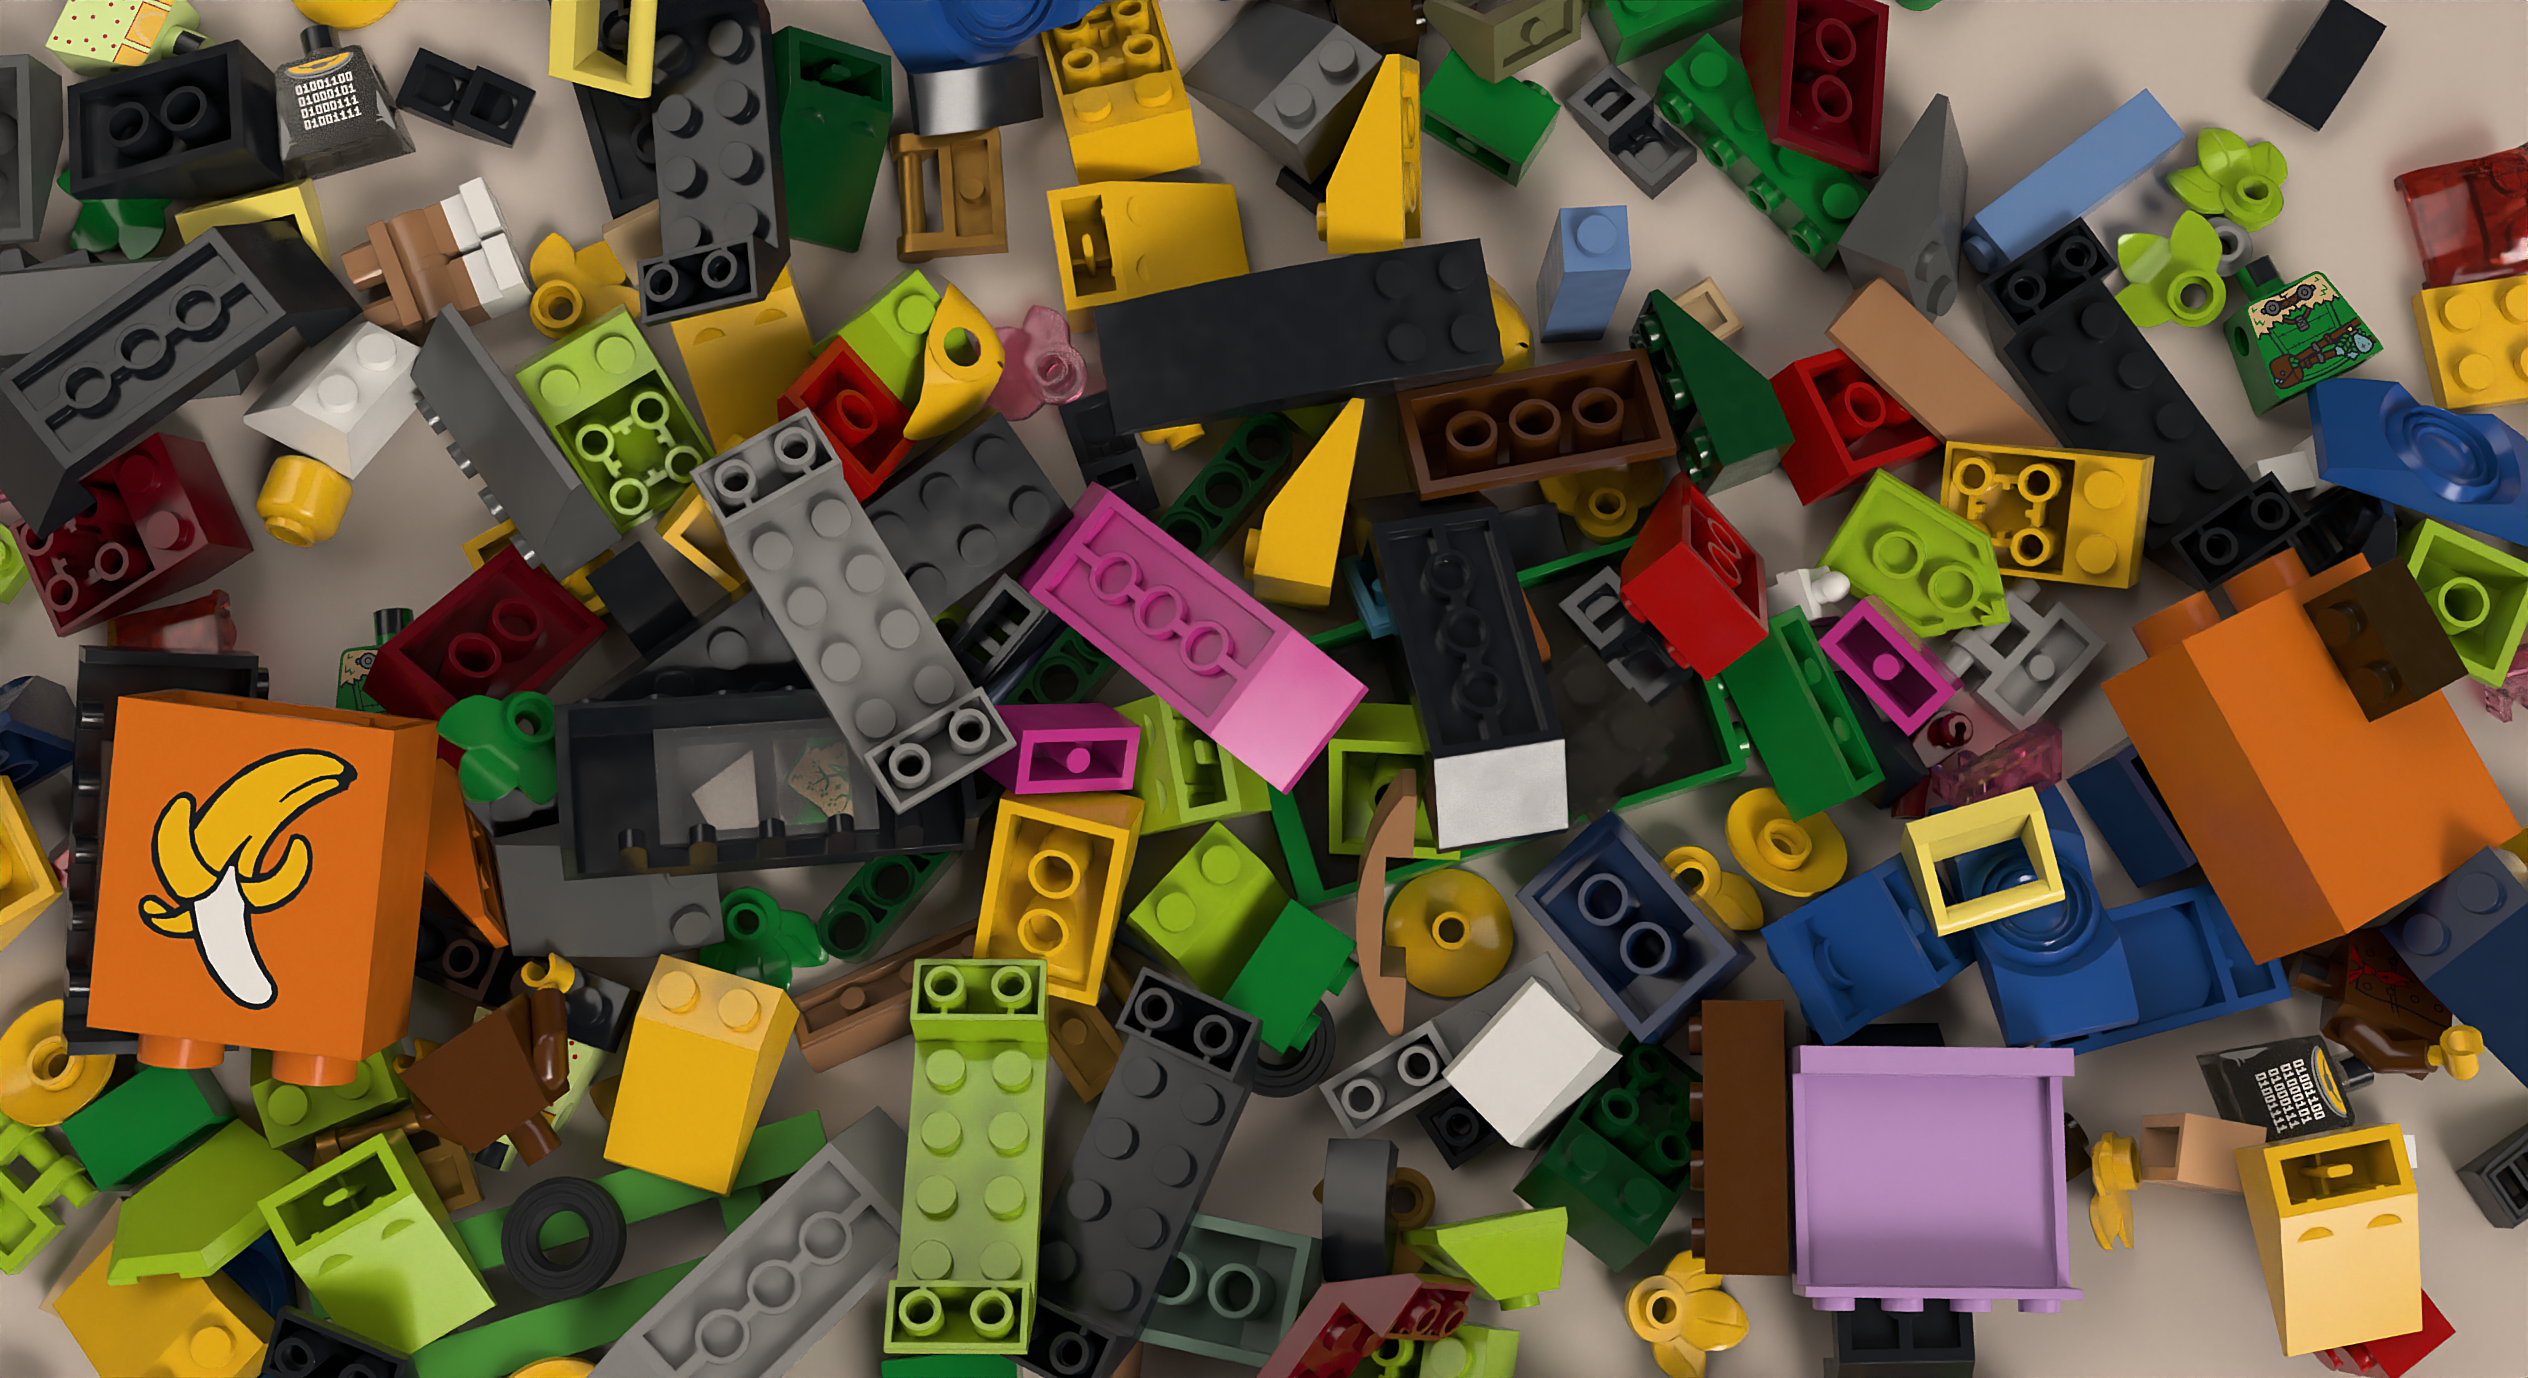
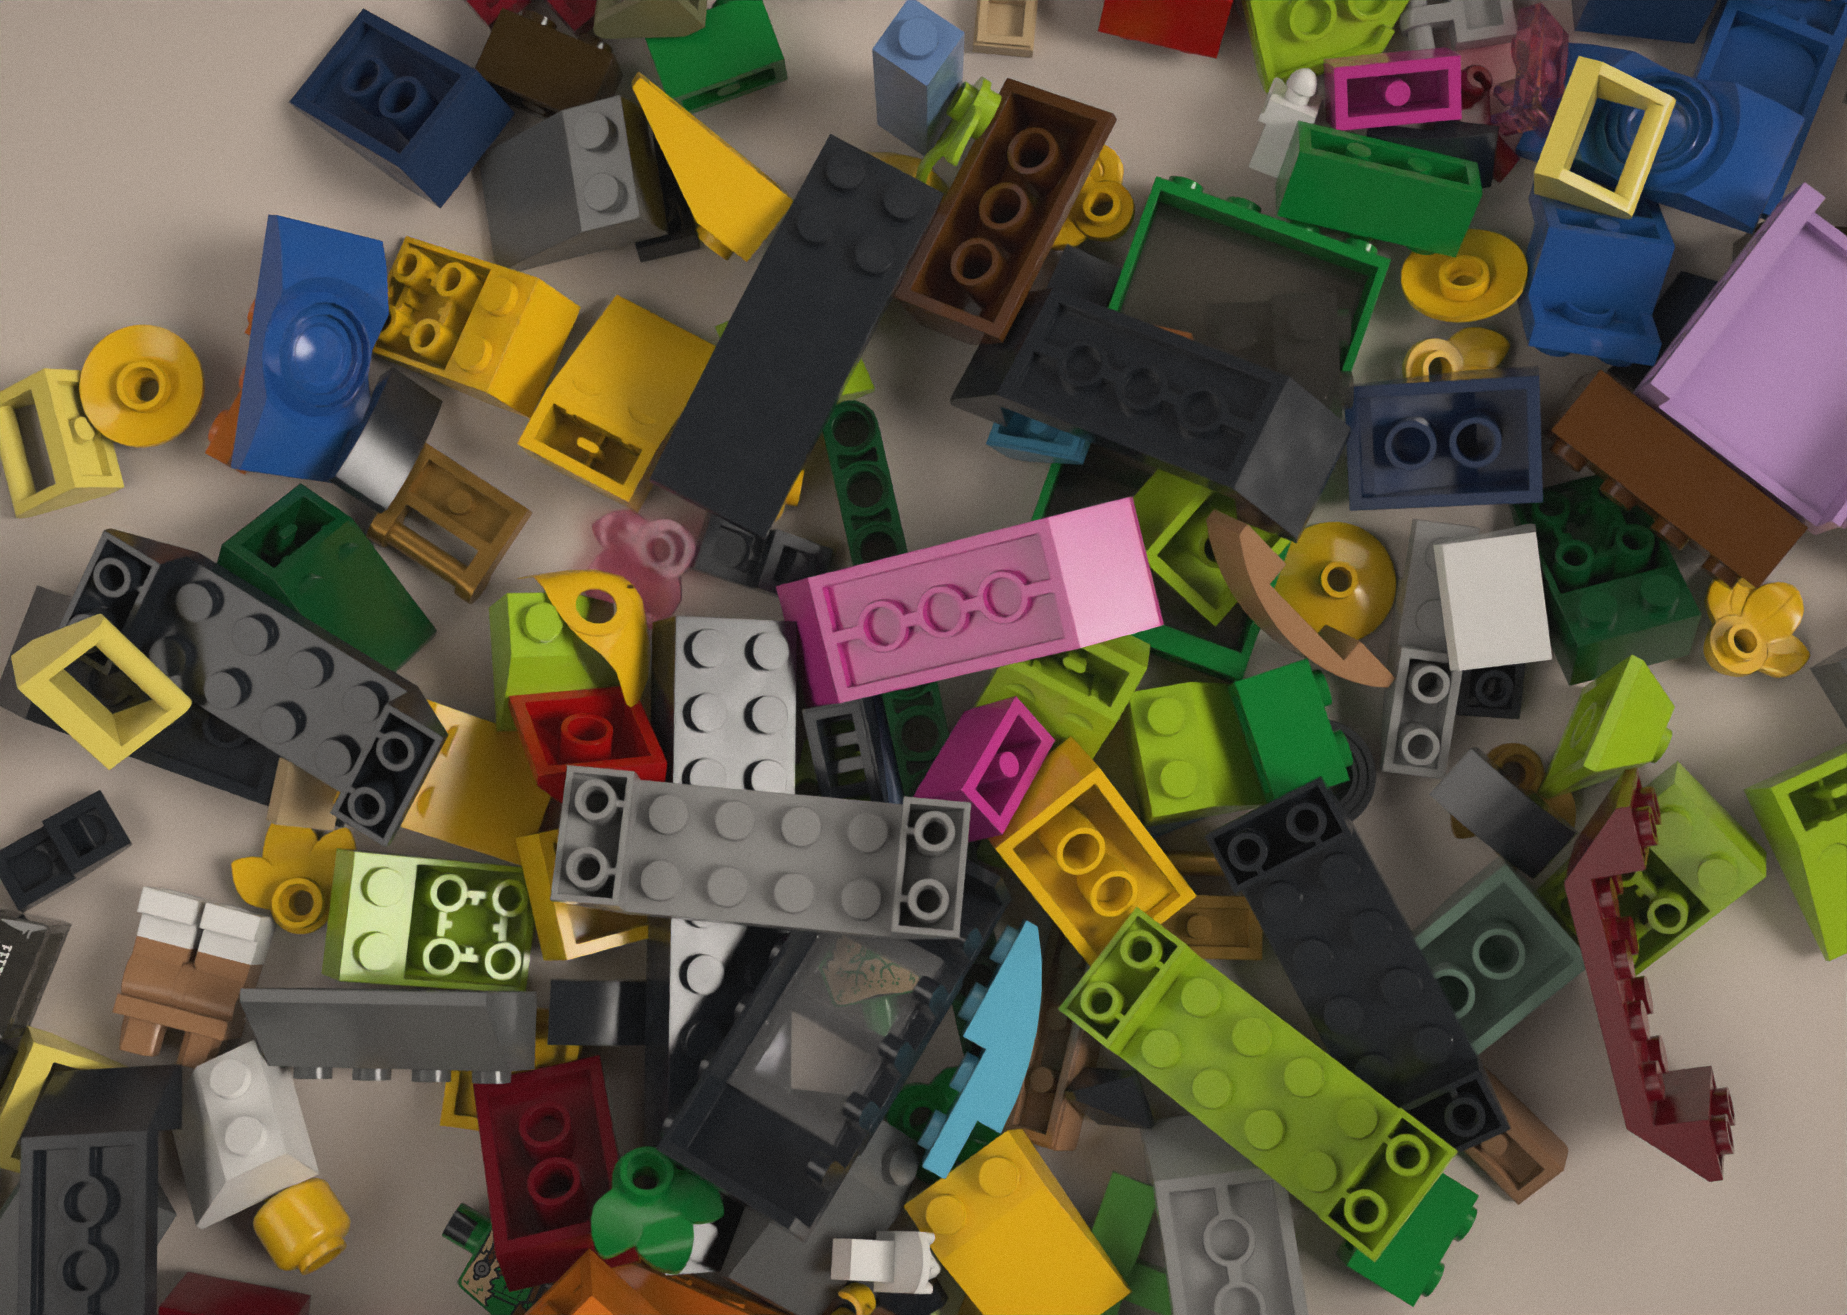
camera: 50 degrees left, 5 degrees up
yellow slope [1243,398,1365,613] -> none
black slope [1558,566,1693,715] -> none
red slope [1619,470,1769,682] -> none
dark green slope [1629,289,1795,497] -> none
none -> white piece [831,1231,942,1294]
none -> lime plate [916,77,1001,184]
none -> medium azure slope [917,919,1042,1179]
none -> black slope [1064,1067,1156,1129]

